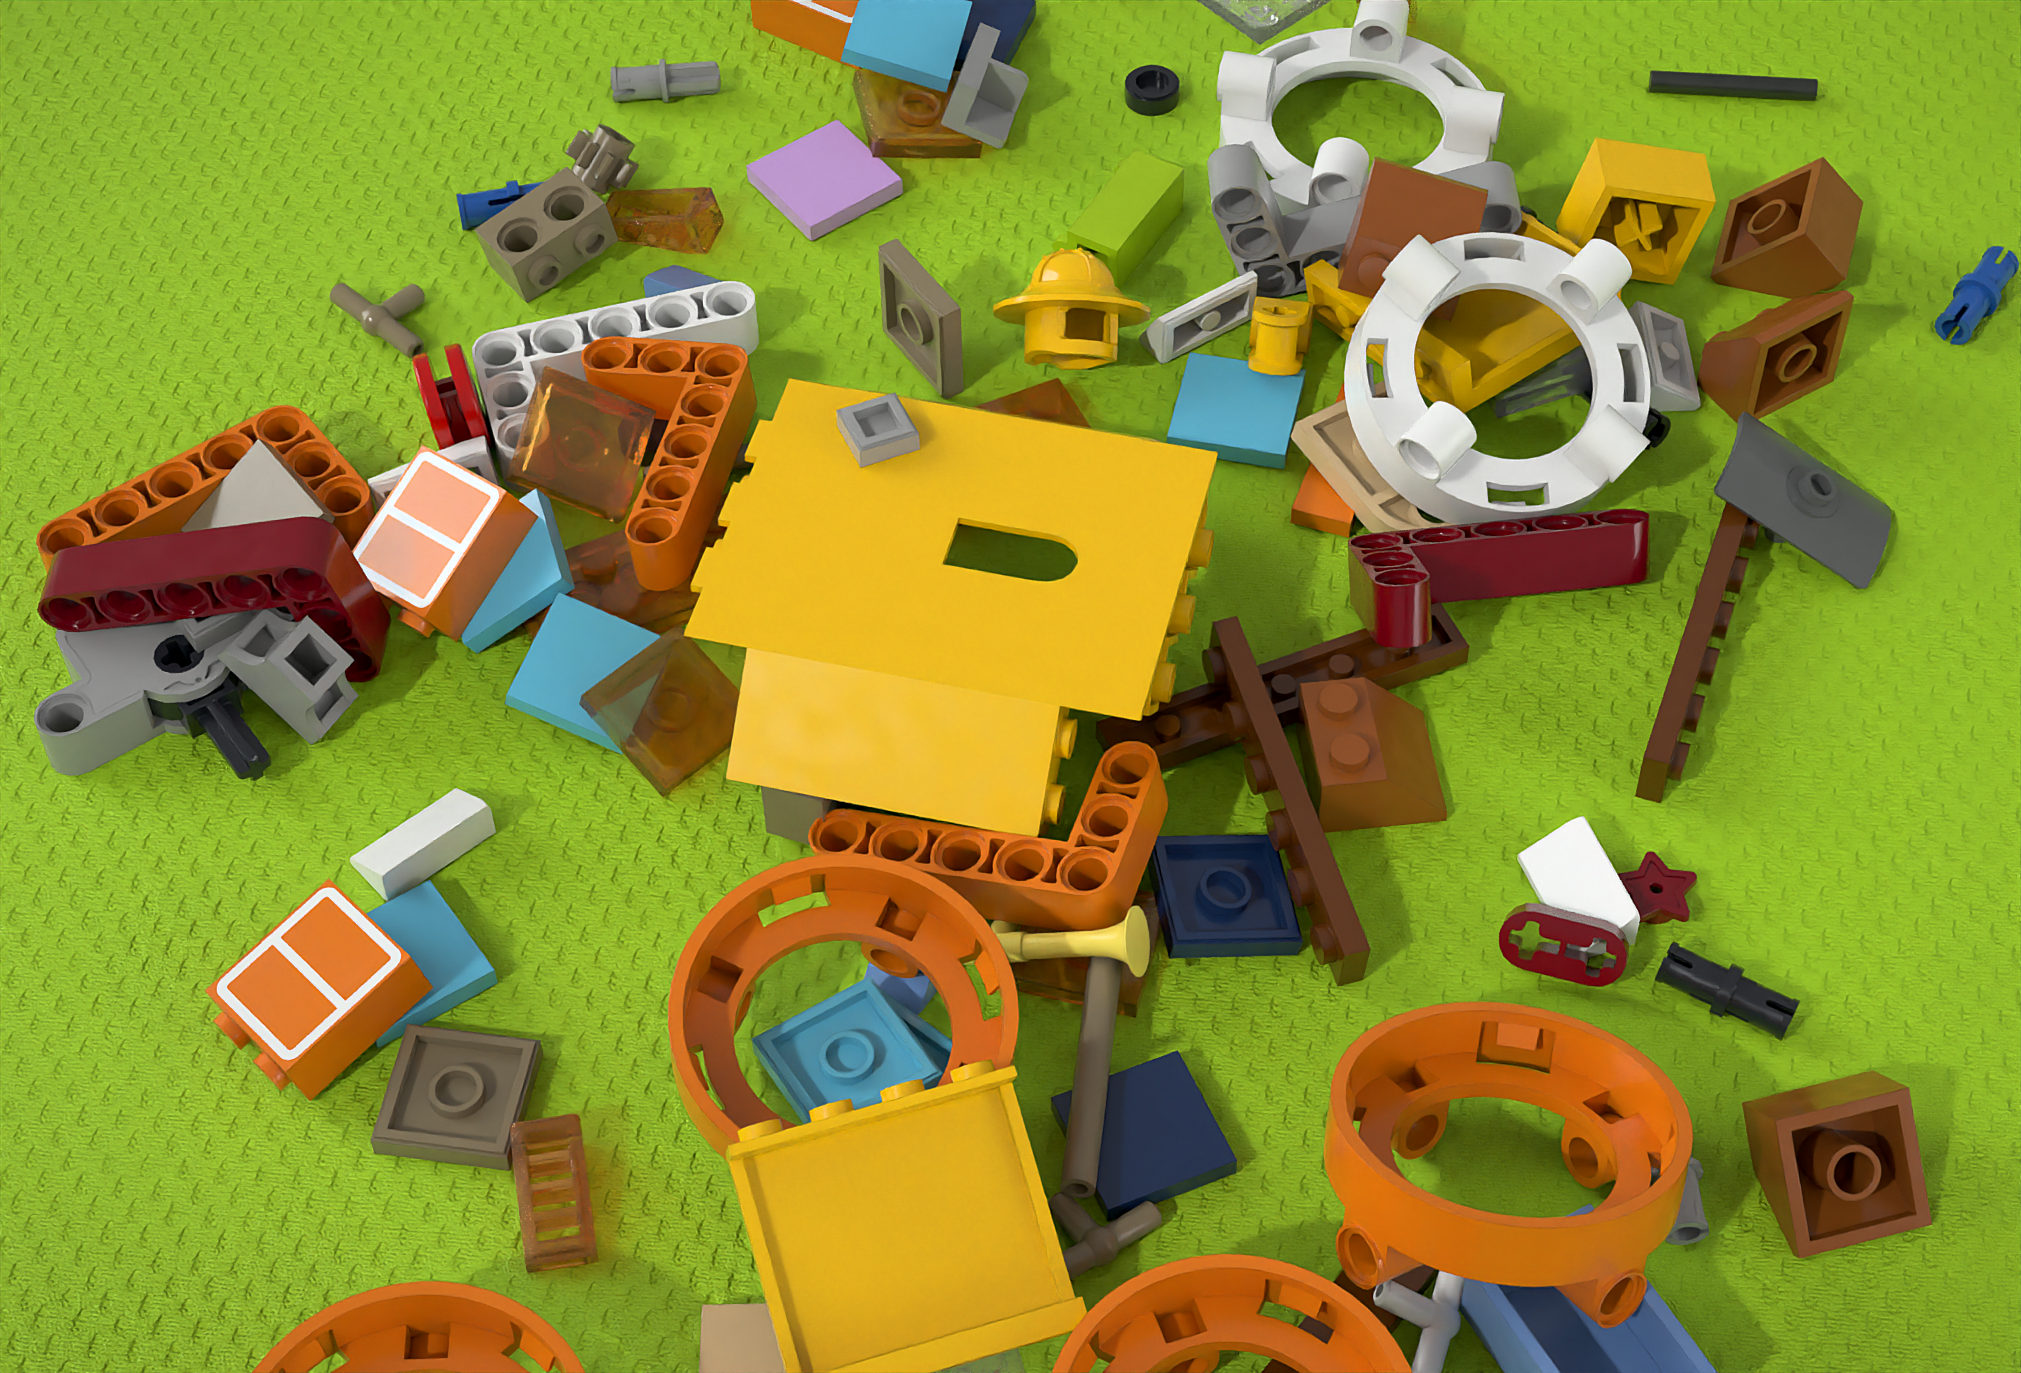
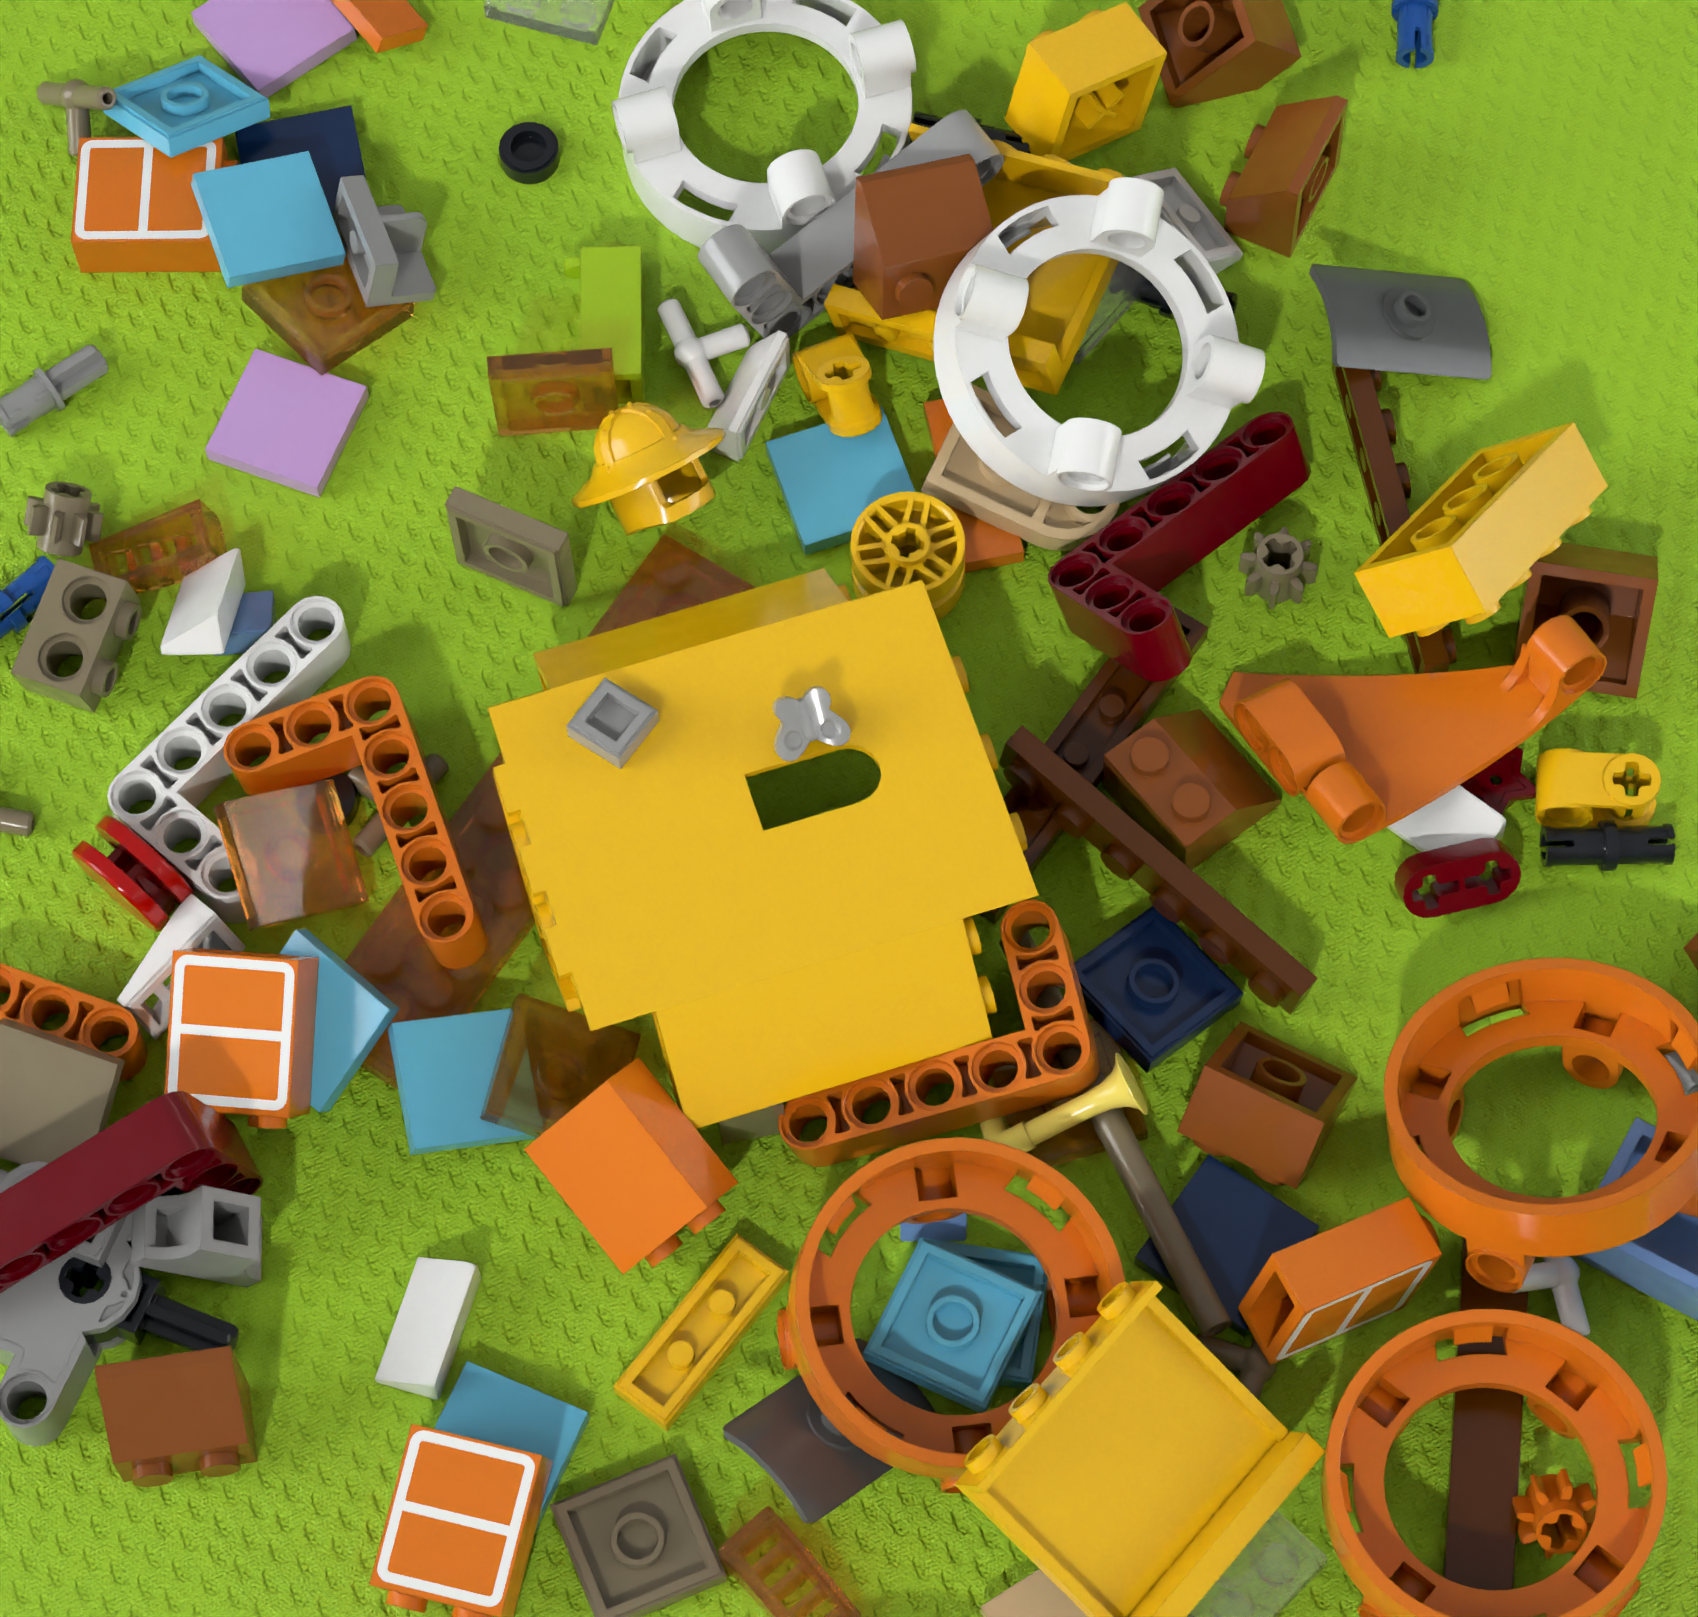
camera: 30 degrees left, 15 degrees up
none -> dark orange slope [95,1345,257,1487]
none -> white slope [160,548,246,655]
none -> clear orange tile [487,348,620,436]
none -> orange brick [524,1057,738,1274]
none -> yellow tile [613,1233,790,1432]
none -> white piece [657,299,750,408]
none -> dark grey shield [723,1338,936,1523]
none -> light grey piece [772,685,851,761]
none -> yellow wheel [851,491,965,621]
none -> dark orange slope [1177,1021,1358,1189]
none -> orange panel [1219,615,1607,844]
none -> orange brick [1237,1197,1442,1365]
none -> dark tan gear [1239,527,1318,609]
none -> yellow brick [1354,422,1608,638]
none -> dark orange slope [1512,542,1658,699]
none -> yellow piece [1535,748,1661,828]

